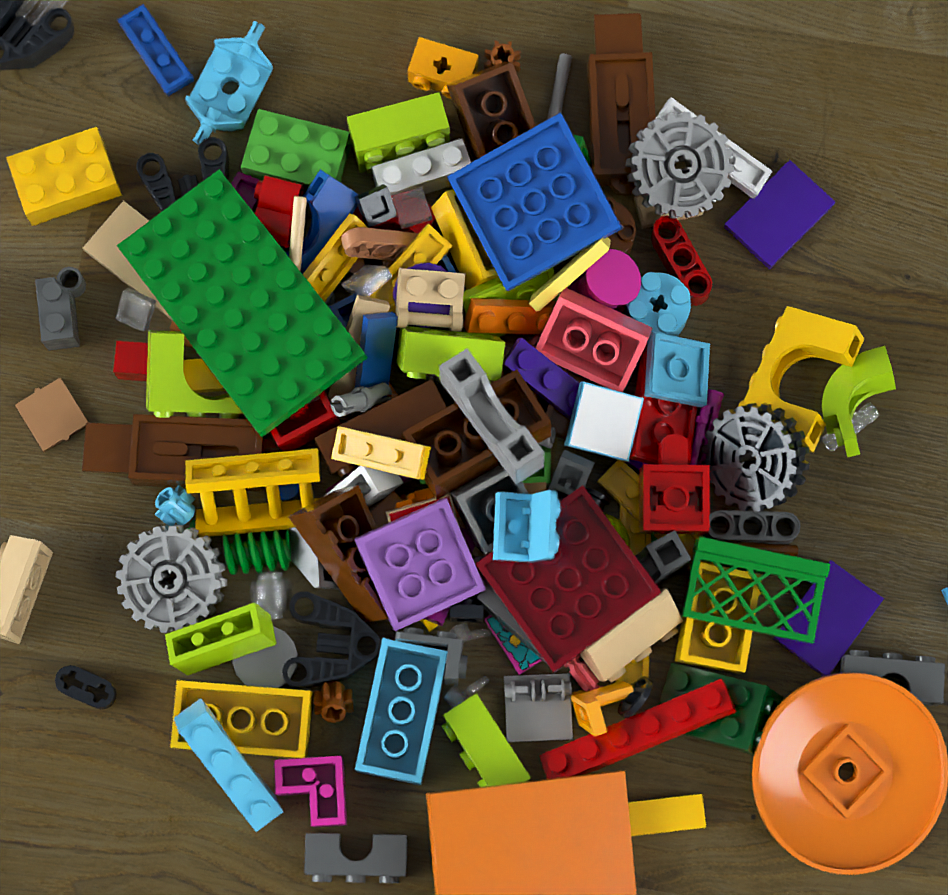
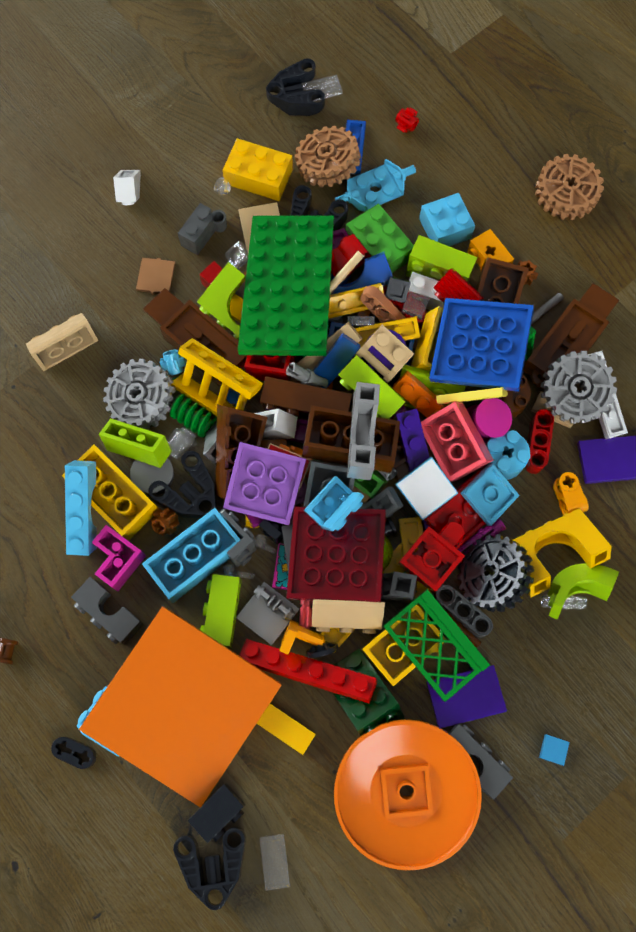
camera: 40 degrees right, 5 degrees down
black beam [55,665,117,710] -> none
yellow tile [331,426,431,480] -> none
none -> clear hinge [214,177,231,195]
none -> medium nougat piece [295,126,361,188]
none -> medium azure brick [419,193,475,246]
none -> red brick [433,268,484,302]
none -> light orange piece [553,472,589,515]

